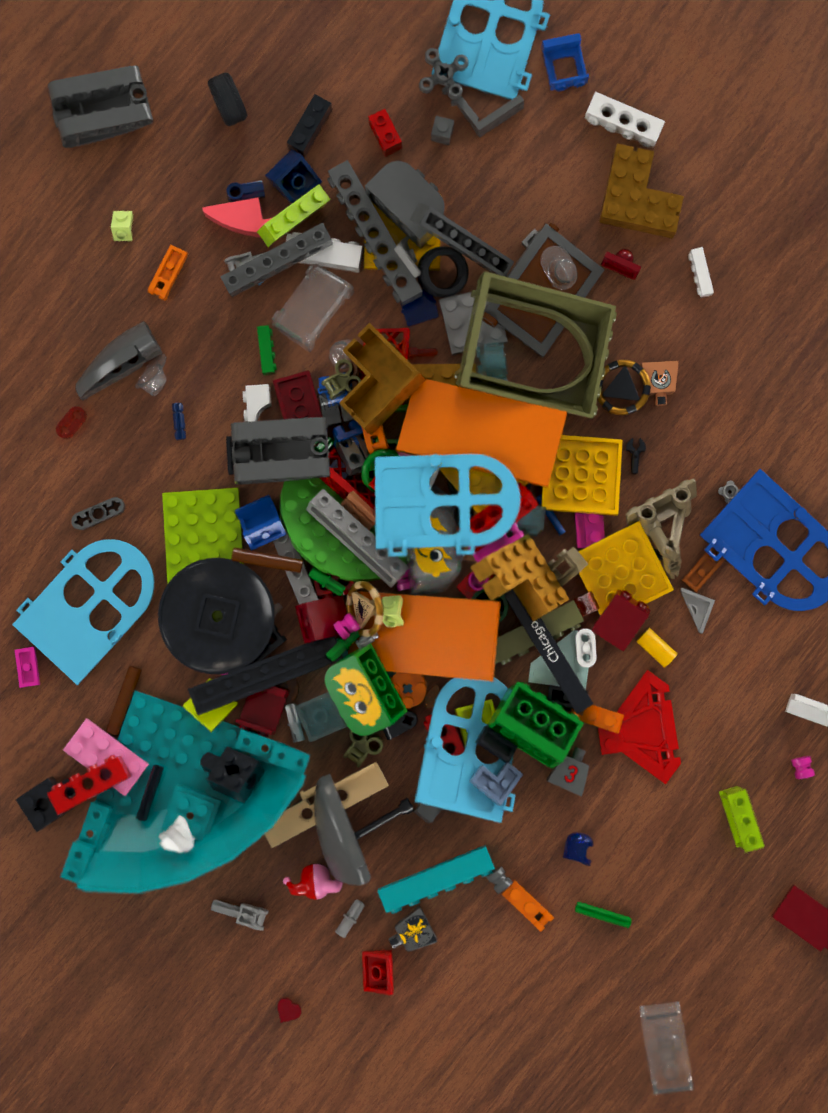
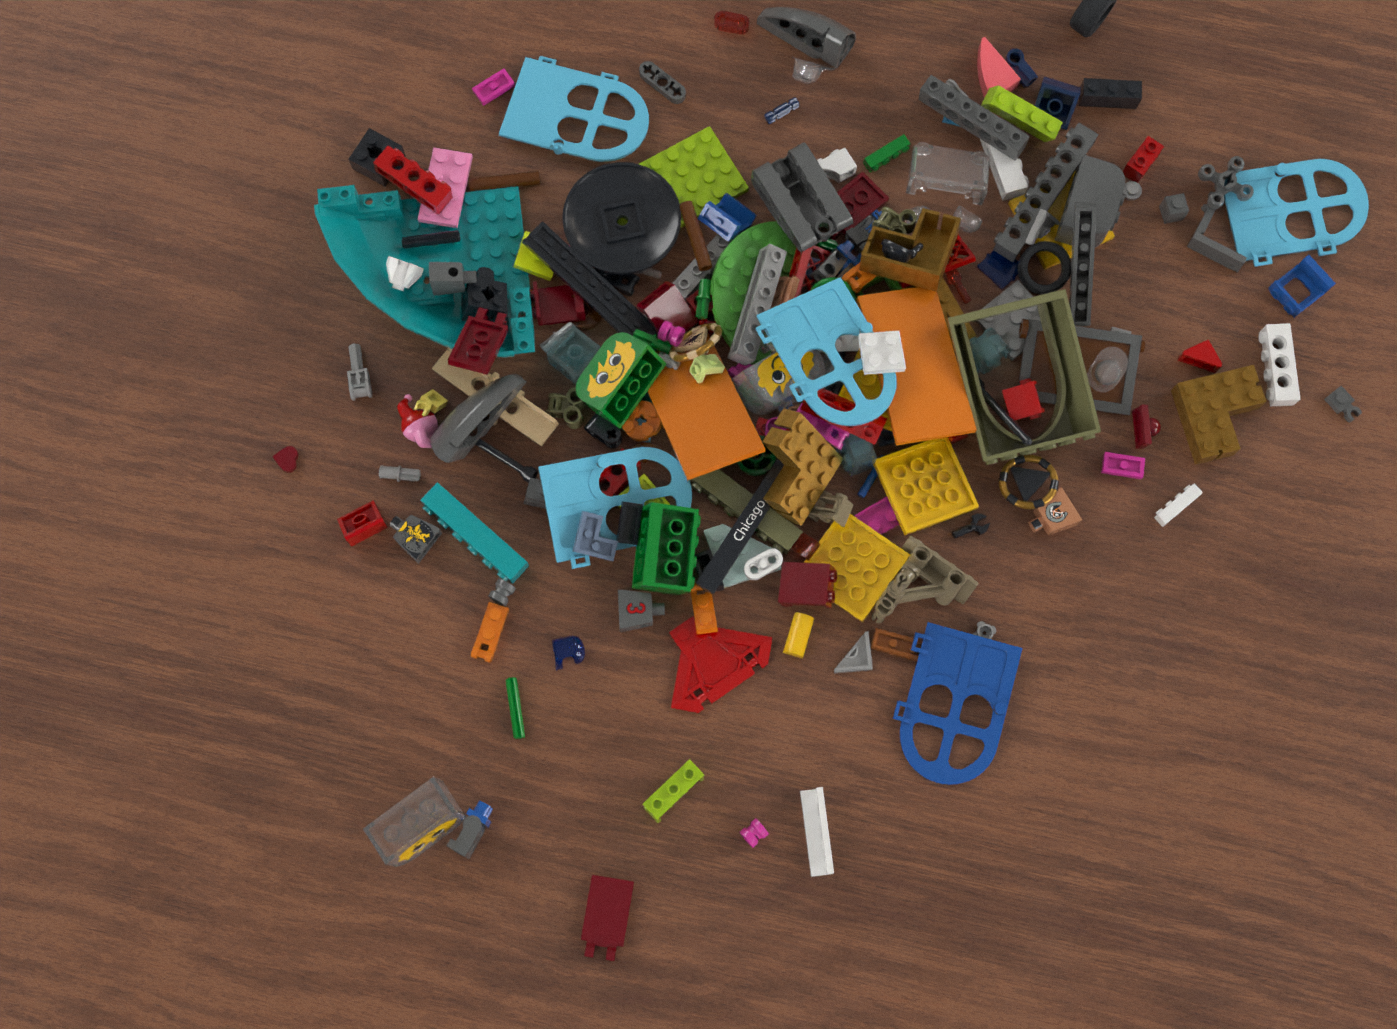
camera: 55 degrees right, 10 degrees down
orange plate [147,244,188,301] -> none
none -> light yellow plate [414,389,448,416]
none -> dark grey torso [429,262,477,296]
none -> dark grey hips [446,800,493,859]
none -> dark red tile [448,307,508,375]
none -> white plate [858,331,906,375]
none -> black hat [881,239,924,264]
none -> clear hair [953,205,982,233]
none -> black piece [978,377,1032,445]
none -> red plate [1002,378,1045,421]
none -> dark pink plate [1101,452,1145,479]
none -> light grey plate [1123,181,1142,200]
none -> red slope [1177,339,1222,373]
none -> dark grey plate [1324,385,1362,423]

